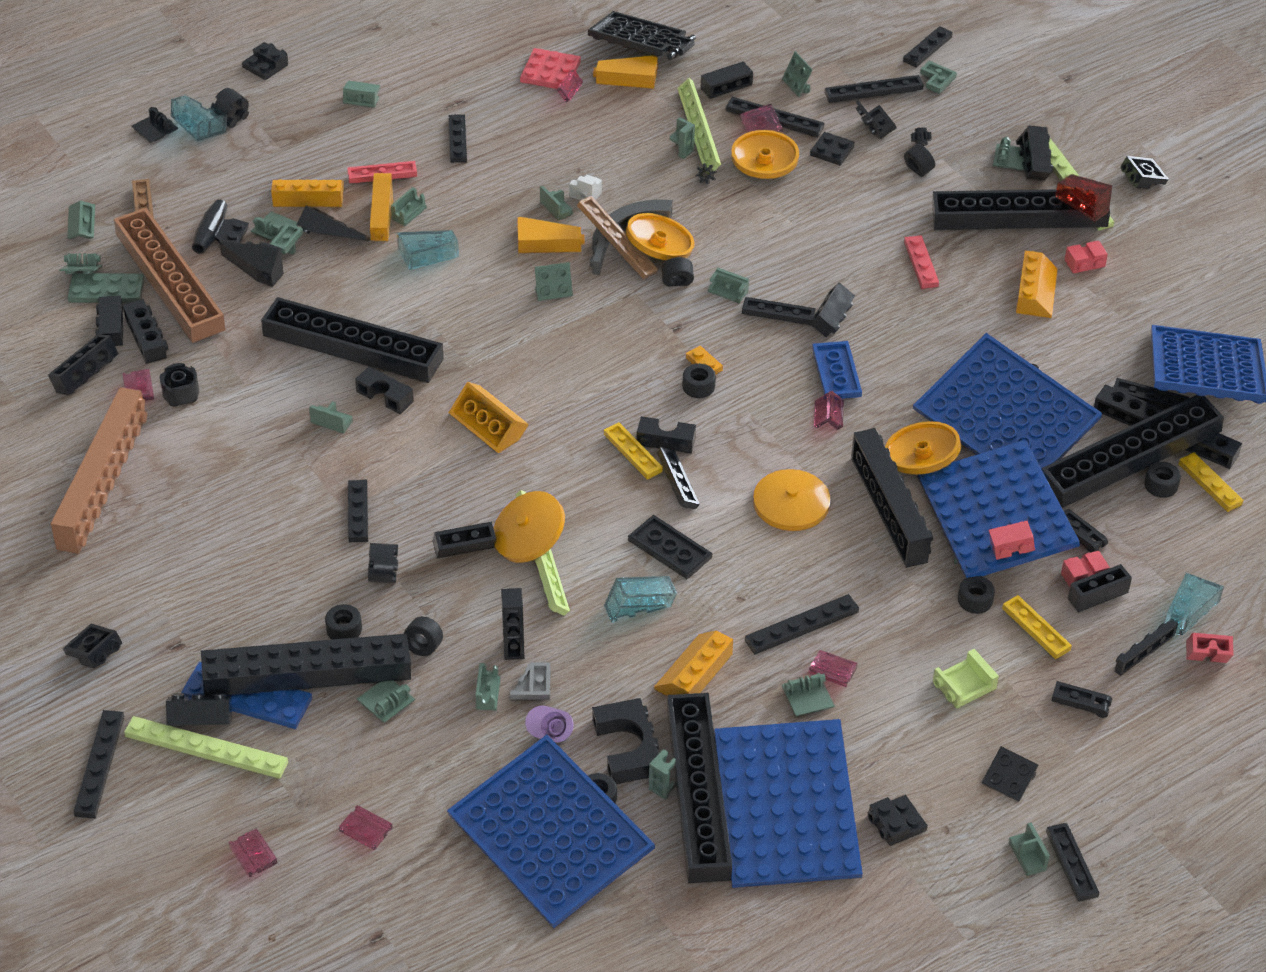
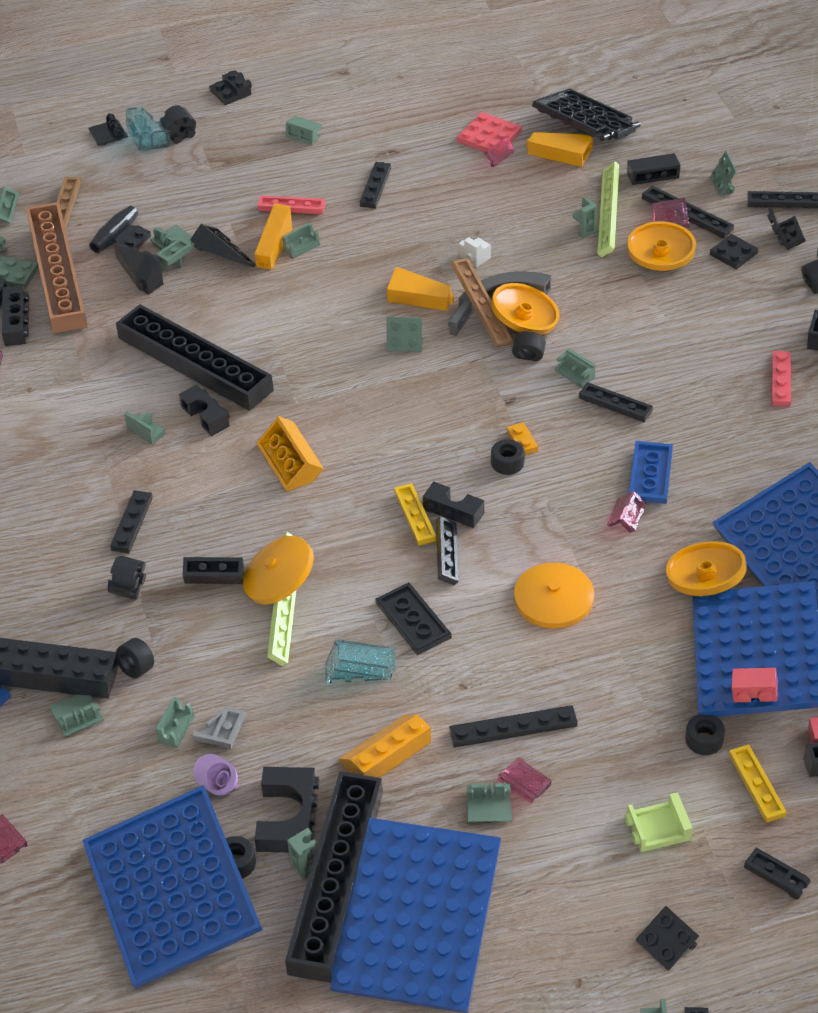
camera: 20 degrees right, 0 degrees up
black brick [159,363,200,407] -> none
light orange slope [271,179,344,207] -> none
black tyre [325,604,362,640] -> none
clear light blue wedge [397,230,459,270] -> none
black brick [501,588,525,660] -> none
sand green panel [540,186,573,221] -> none
black gear [695,163,717,184] -> none
black brick [810,282,855,337] -> none
black brick [851,428,933,568] -> none
black plate [868,794,928,846] -> none

